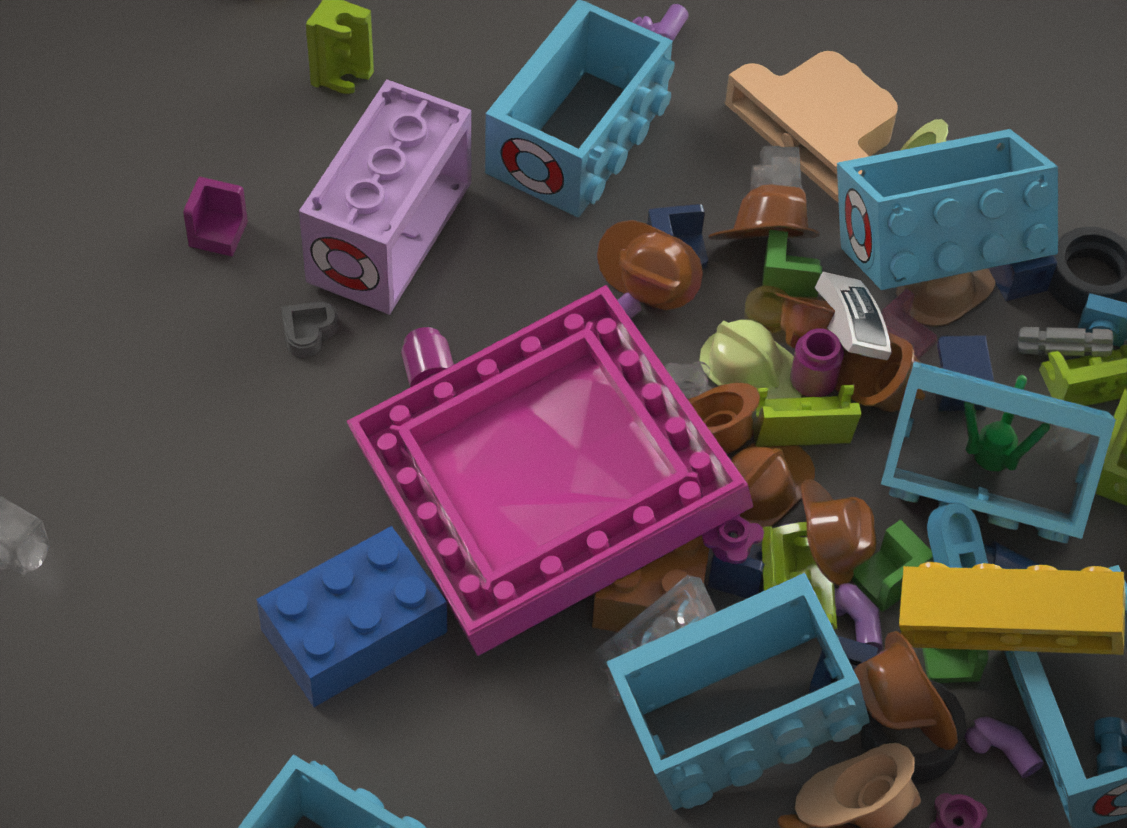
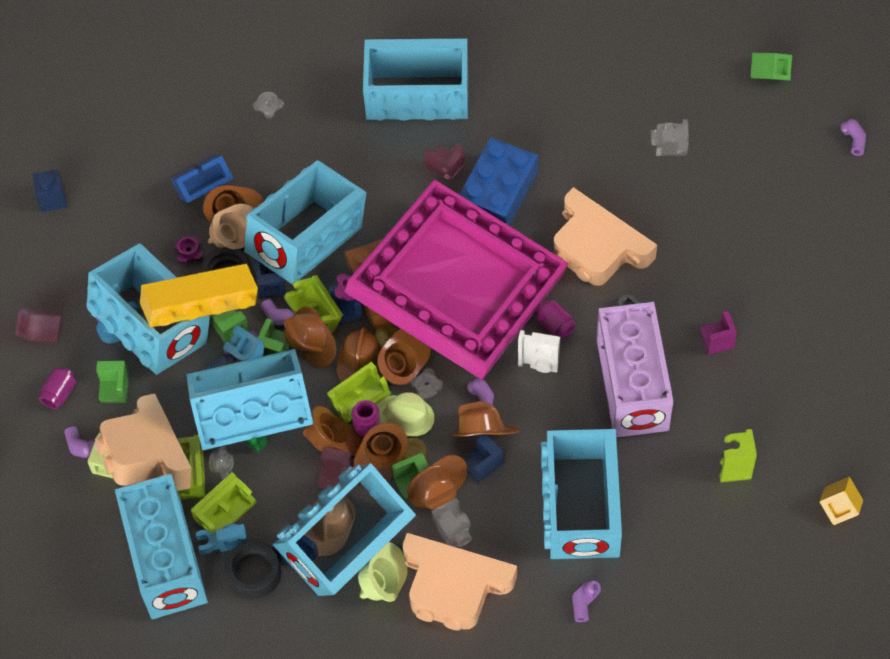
camera: 155 degrees right, 5 degrees up
clear plate [593,575,717,703] -> none
slope [815,272,891,360] -> none
dark orange piece [854,631,958,750] -> none
dark blue panel [936,335,994,411] -> none
light grey axle [1018,327,1113,357] -> none
none -> clear pink panel [424,144,465,181]
none -> white plate [518,330,560,373]
none -> light nougat brick [554,187,657,286]

